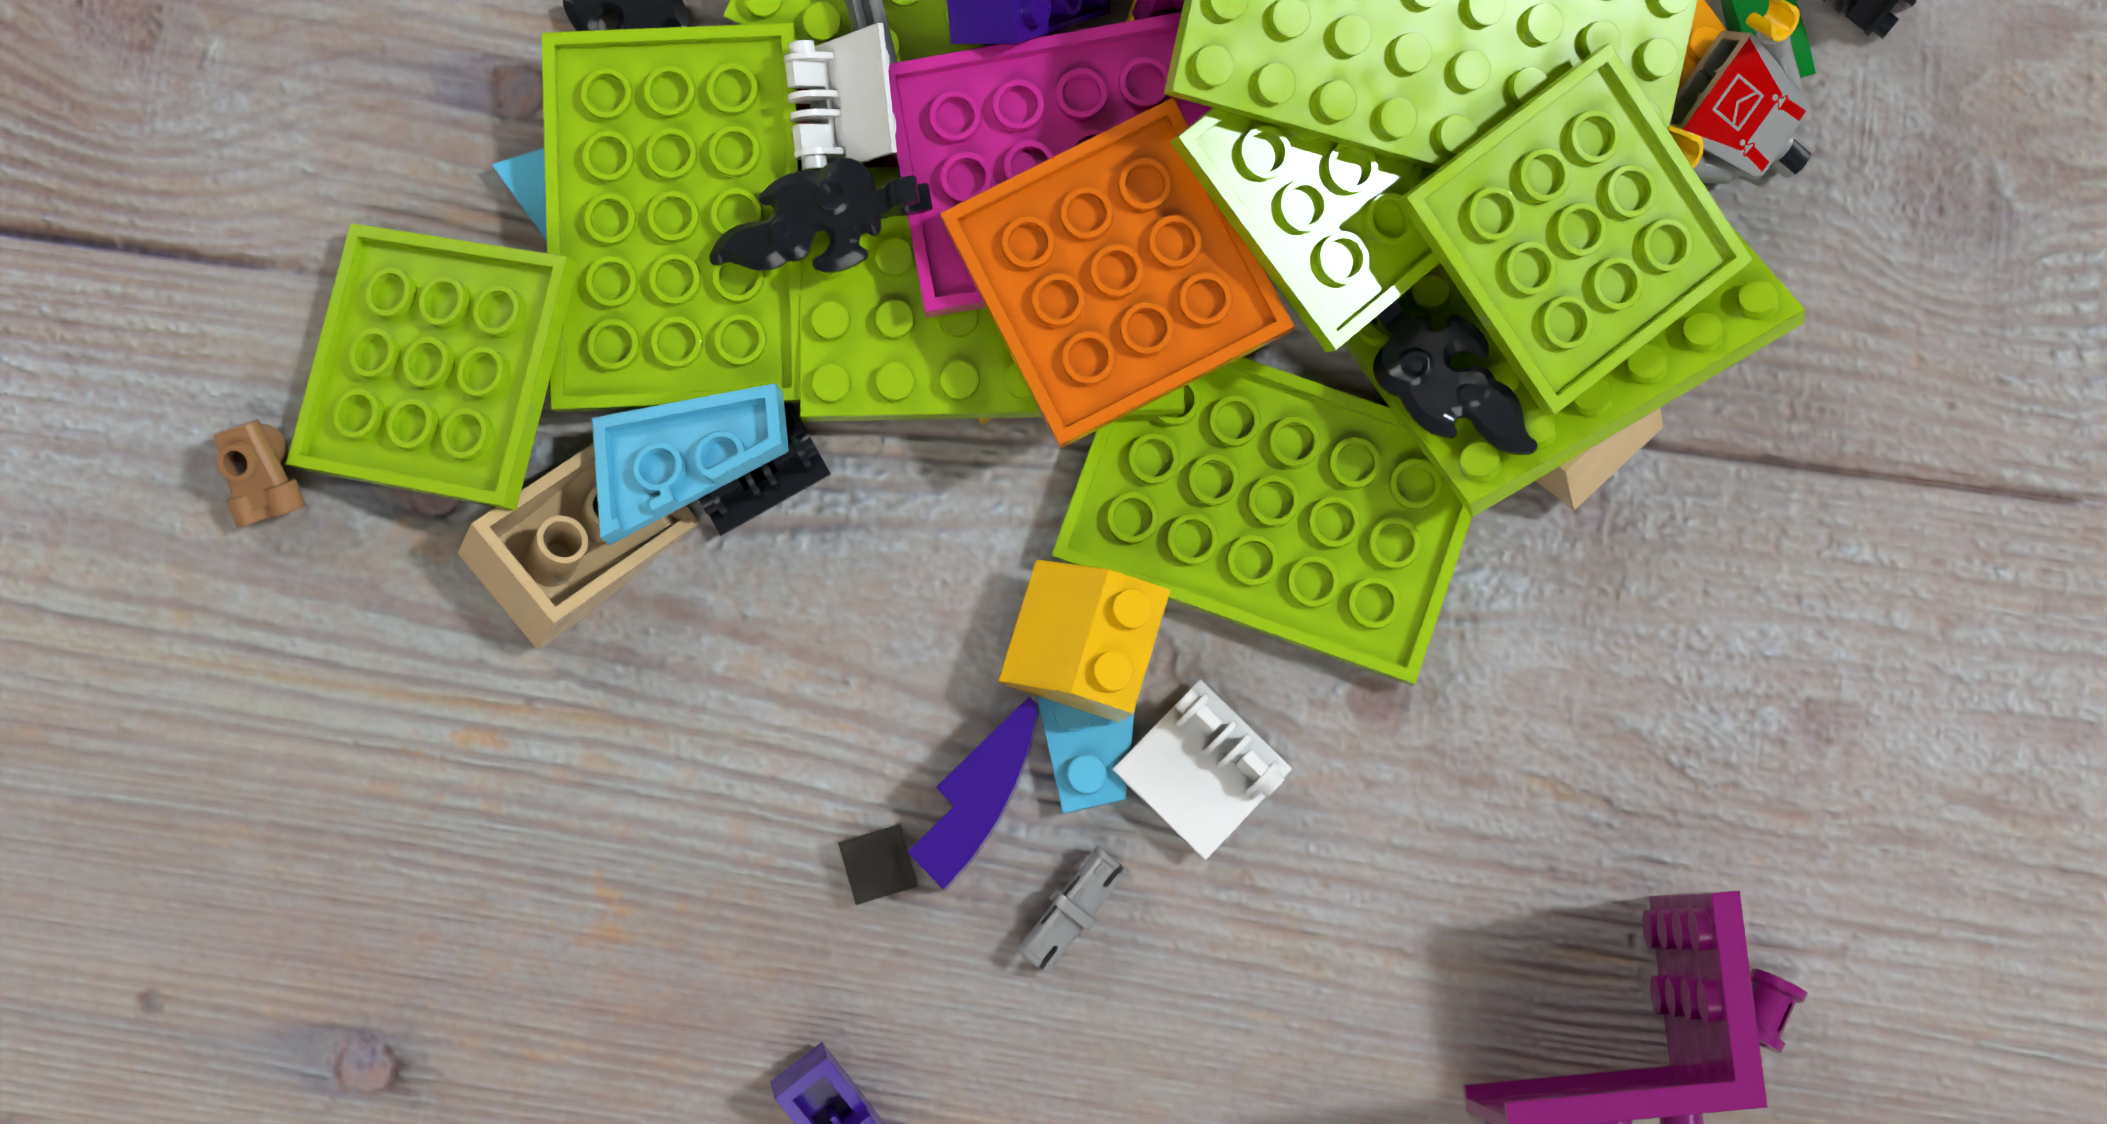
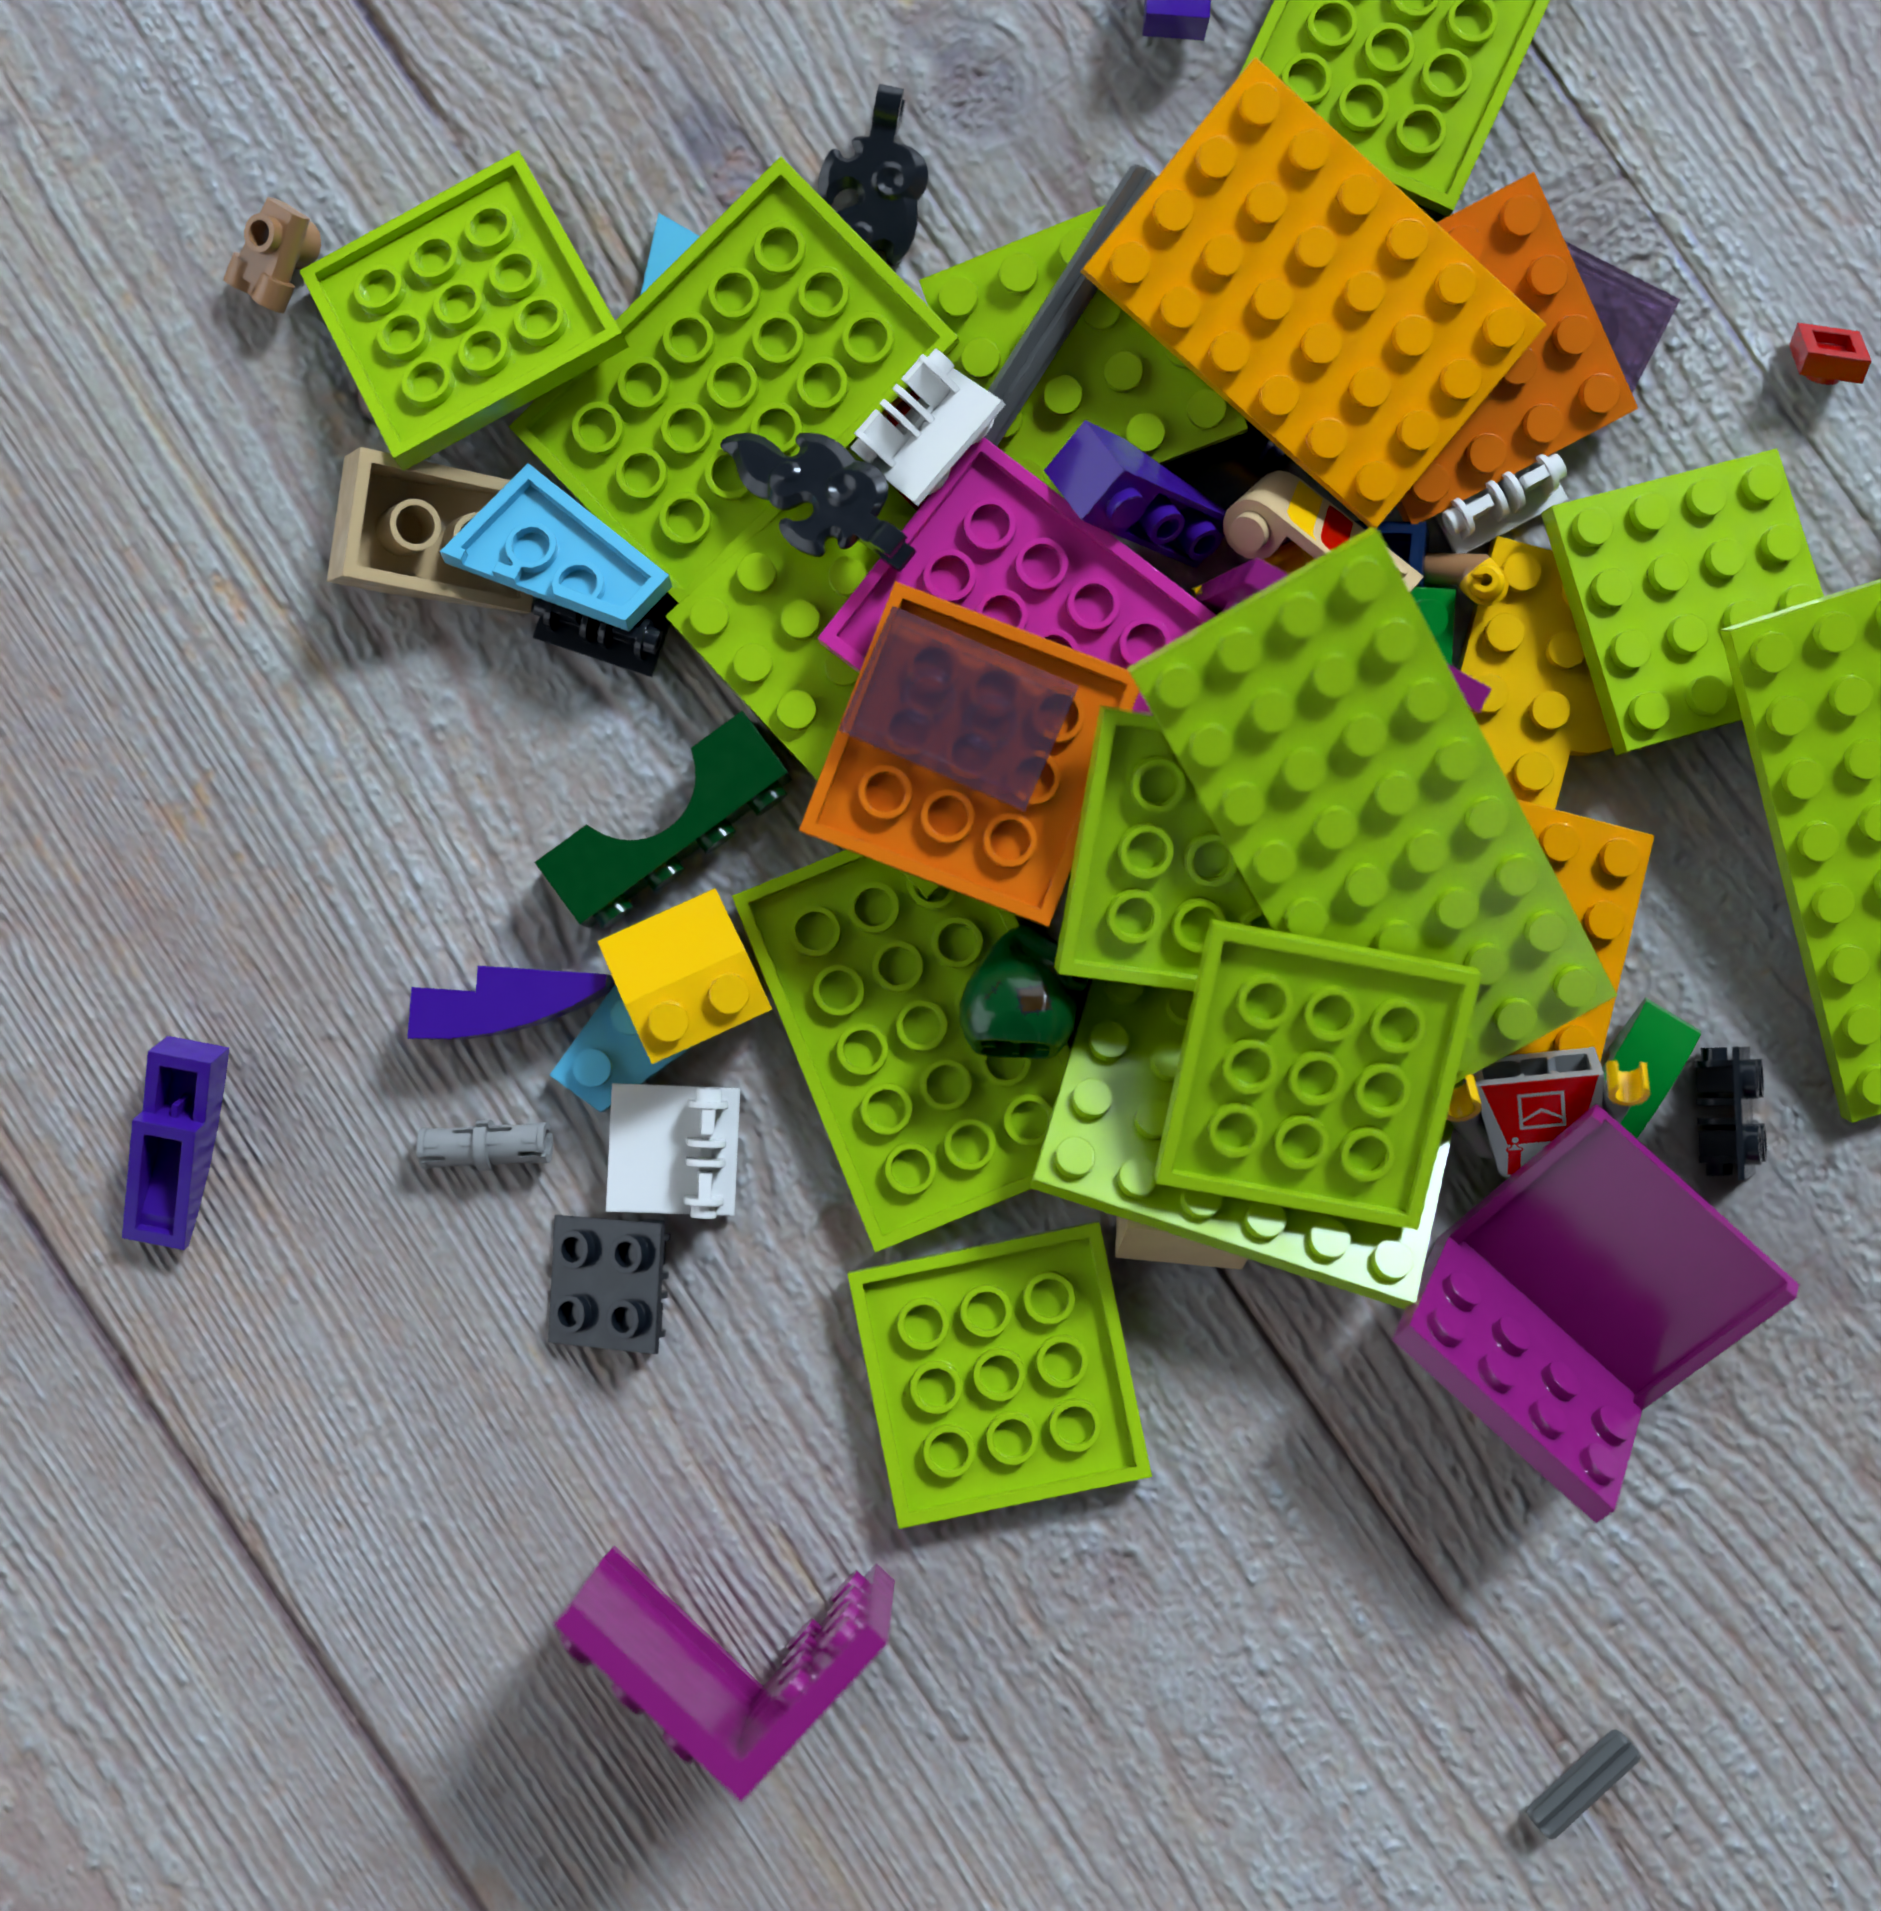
camera: 50 degrees right, 5 degrees up
clear smoke plate [838,824,919,905] -> none
black piece [1369,300,1537,455] -> none
magenta bush [1750,968,1808,1053] -> none
none -> dark green arch [534,710,792,929]
none -> black hinge [548,1215,671,1354]
none -> tile [839,606,1079,812]
none -> lime plate [848,1221,1152,1529]
none -> dark green piece [959,925,1088,1059]
none -> magenta bracket [1392,1103,1799,1524]

